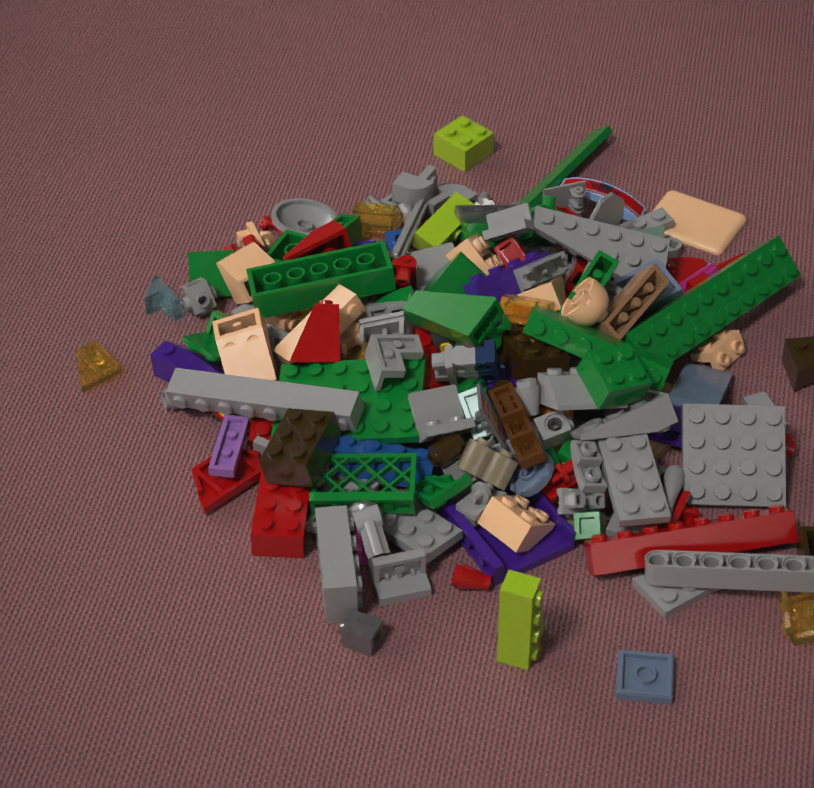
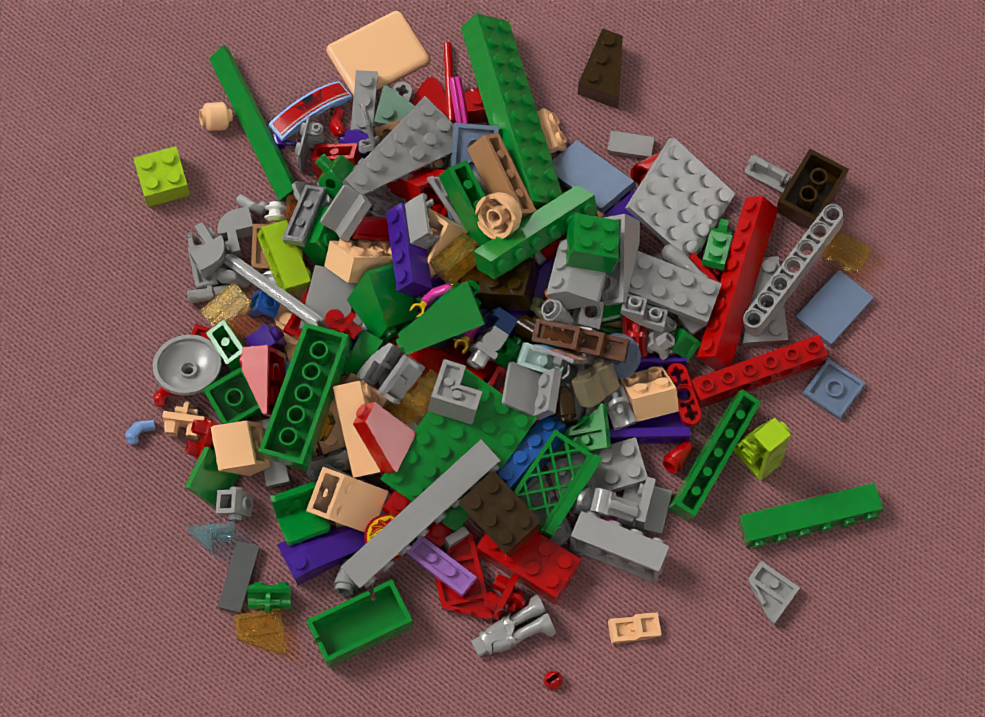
camera: 60 degrees left, 25 degrees up
flat silver brick [339,609,383,657] -> none
none -> medium blue arm [125,419,156,445]
none -> light nougat head [199,102,233,131]
none -> dark grey tile [218,541,260,614]
none -> green hips [247,582,291,613]
none -> green piece [306,579,414,669]
none -> light grey piece [471,595,557,657]
none -> red hips [483,573,526,620]
none -> red hinge [544,670,563,691]
none -> light nougat slope [608,613,662,644]
none -> red beam [667,363,702,428]
none -> green brick [668,389,761,521]
none -> red brick [691,334,828,409]
none -> green hinge [702,218,732,270]
none -> green brick [738,483,883,549]
none -> light grey wing [747,561,800,625]
none -> sand blue tile [795,270,874,347]

